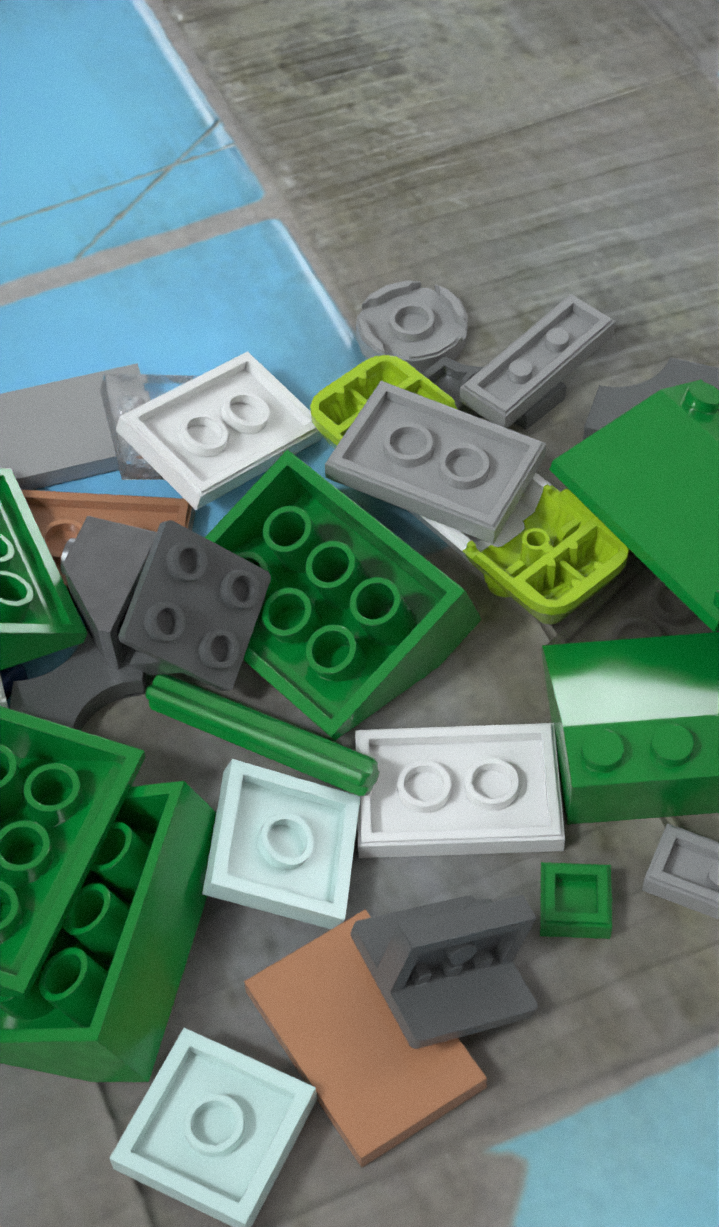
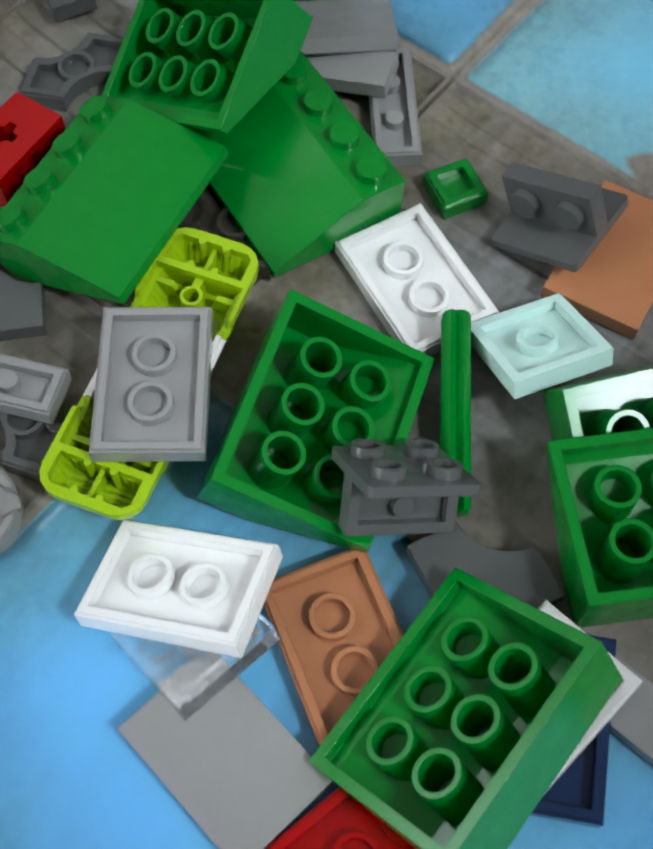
camera: 120 degrees left, 10 degrees up
flat silver slope [60,516,157,670] -> none

